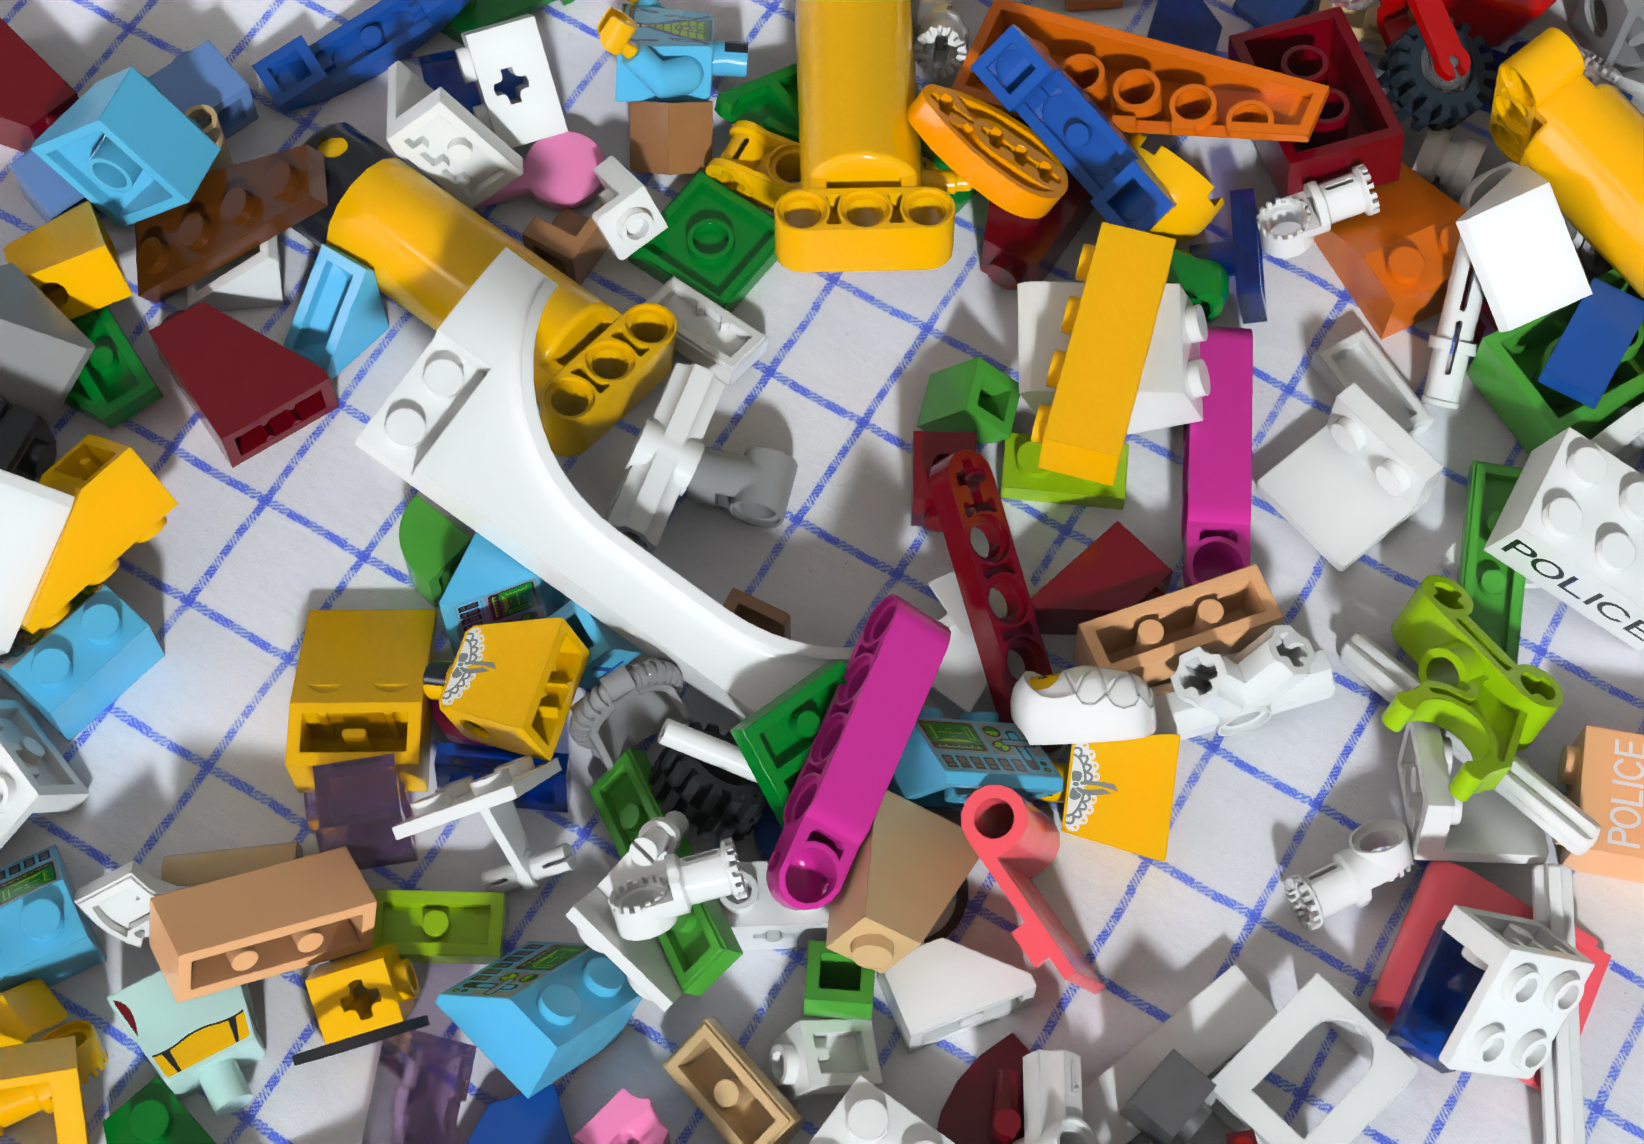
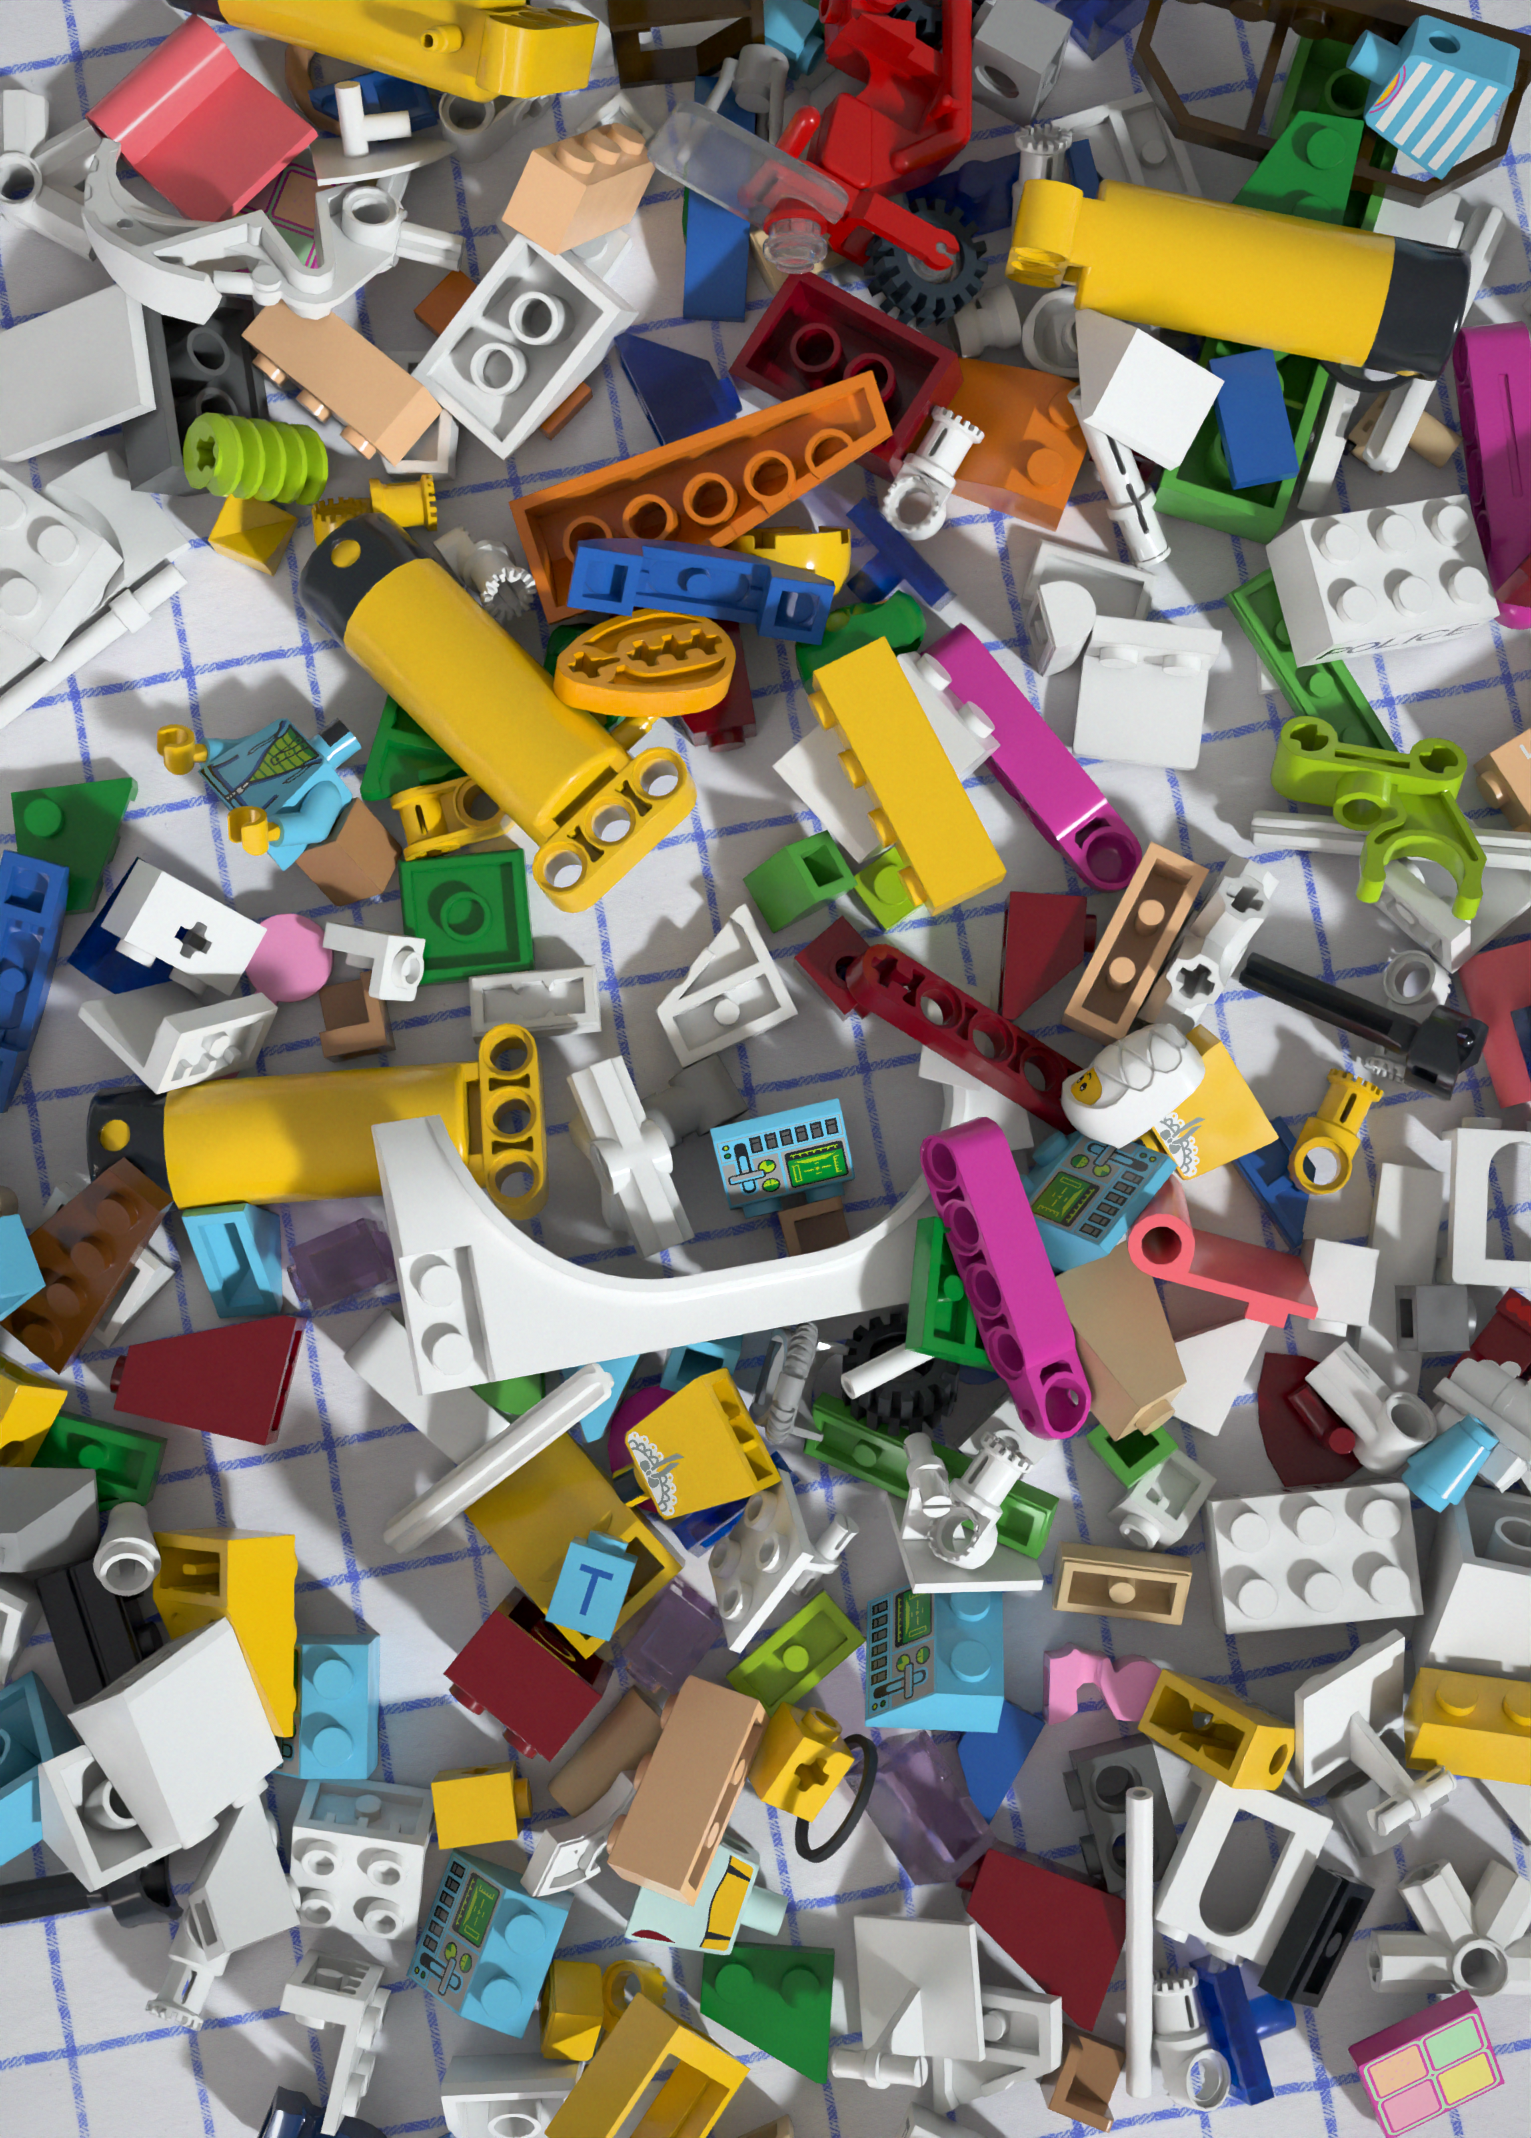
camera: 40 degrees left, 20 degrees up
none -> white cone [93,1502,161,1596]
none -> clear purple brick [287,1218,398,1310]
none -> white beam [343,1308,514,1465]
none -> white axle [383,1363,614,1554]
none -> yellow brick [431,1760,533,1850]
none -> dark red brick [443,1586,614,1762]
none -> medium azure brick [545,1530,638,1642]
none -> white wing [655,903,798,1070]
none -> slope [710,1098,855,1219]
none -> white brick [1025,580,1096,677]
none -> blue tile [1231,1116,1316,1250]
none -> black piece [1239,952,1489,1101]
none -> yellow connector [1287,1068,1384,1196]
none -> white brick [1290,1238,1380,1337]

